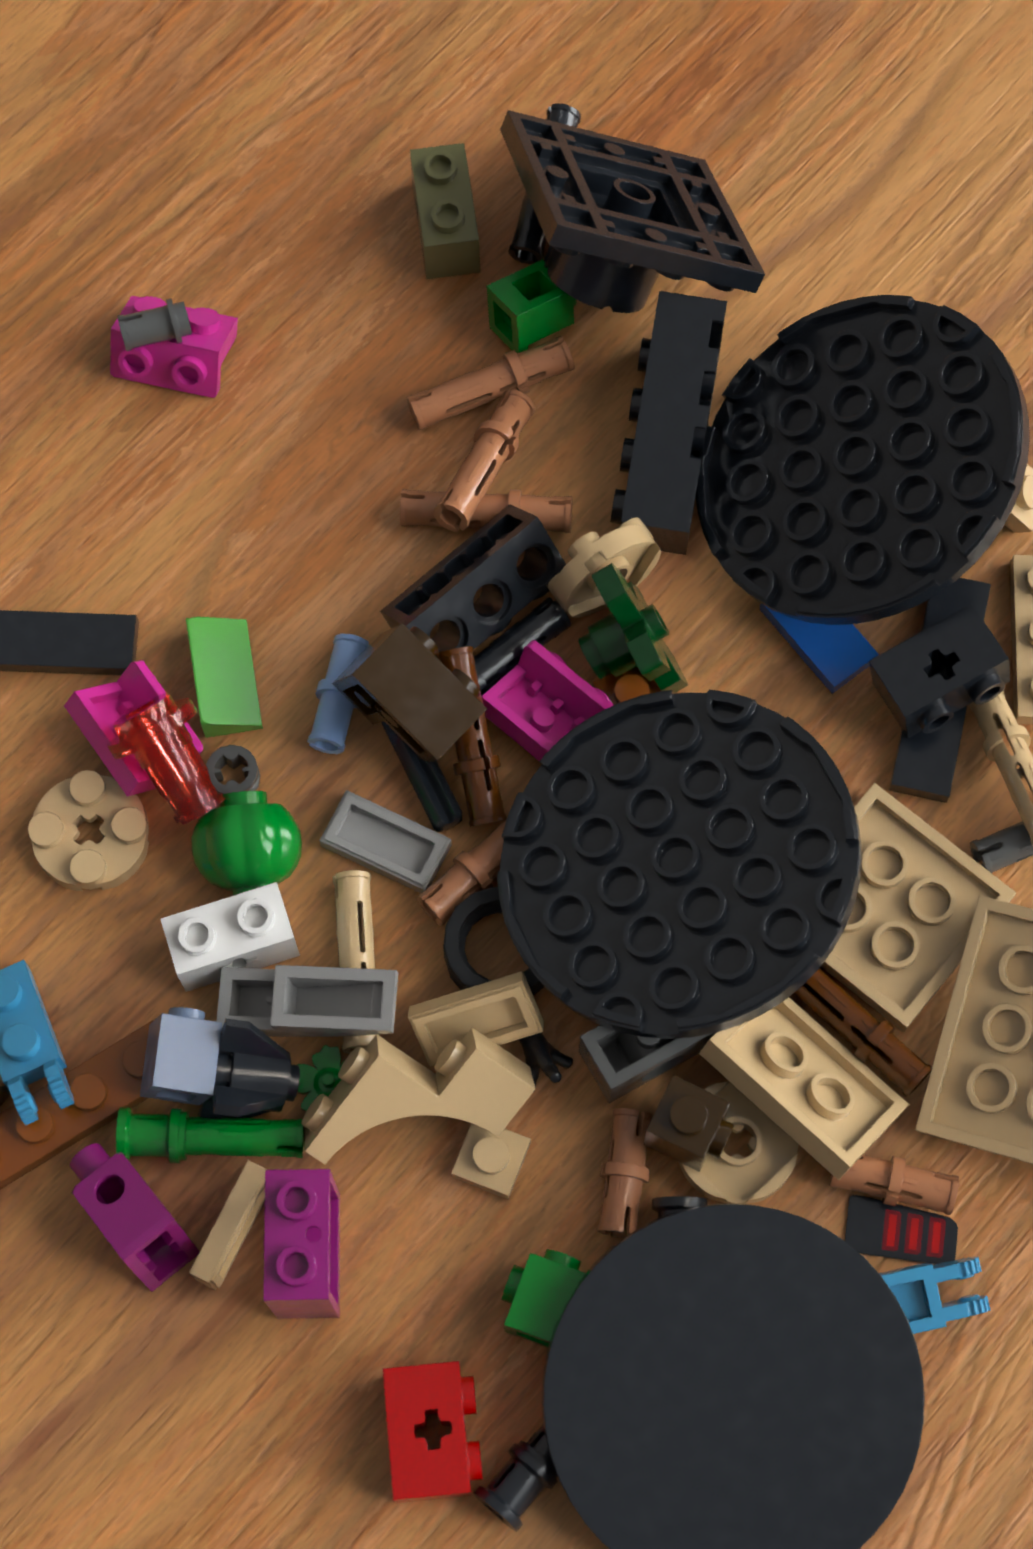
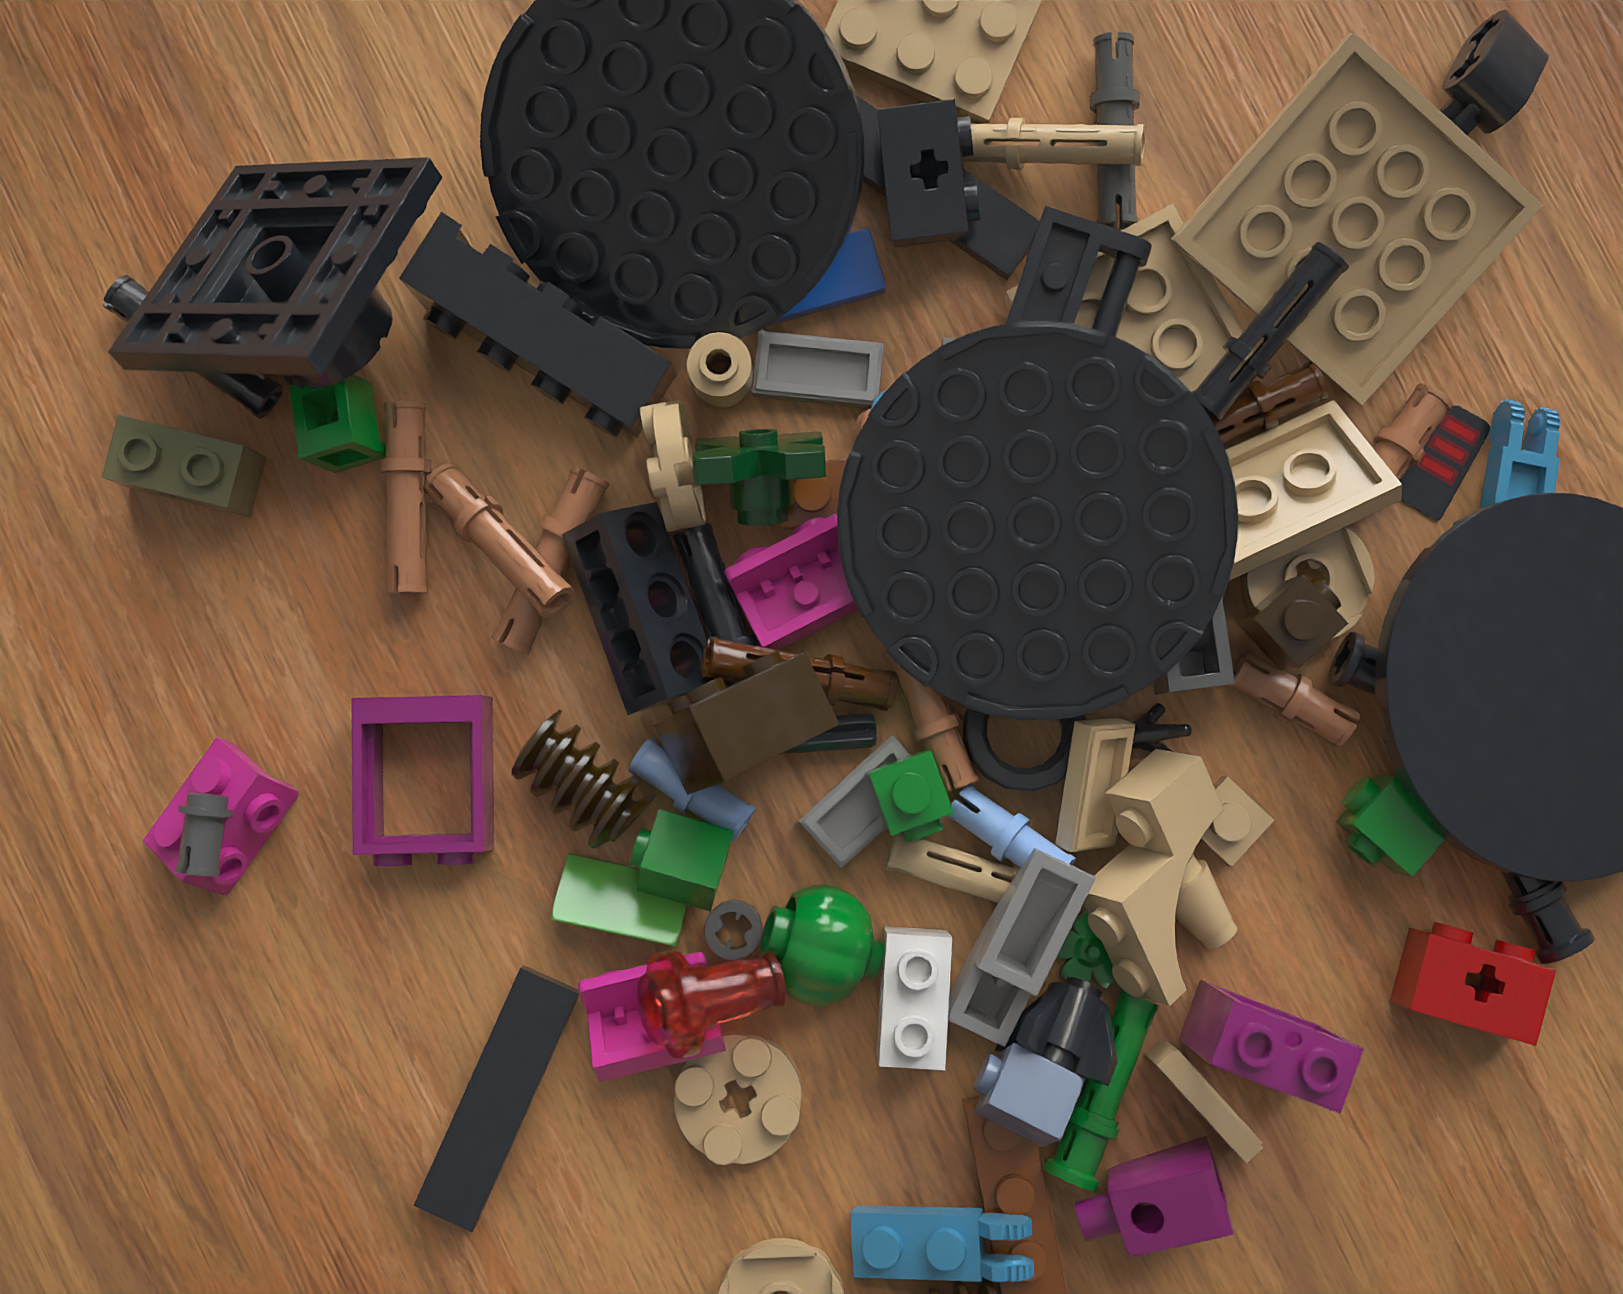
camera: 70 degrees left, 15 degrees up
none -> magenta window [351,695,494,866]
none -> dark brown piece [511,710,656,849]
none -> green brick [630,809,734,912]
none -> tan brick [687,332,753,408]
none -> light grey tile [752,331,884,409]
none -> green brick [866,750,954,842]
none -> light blue pin [947,784,1076,868]
none -> black plate [1005,206,1152,337]
none -> tan cone [1175,854,1238,950]
none -> black pin [1192,242,1349,421]

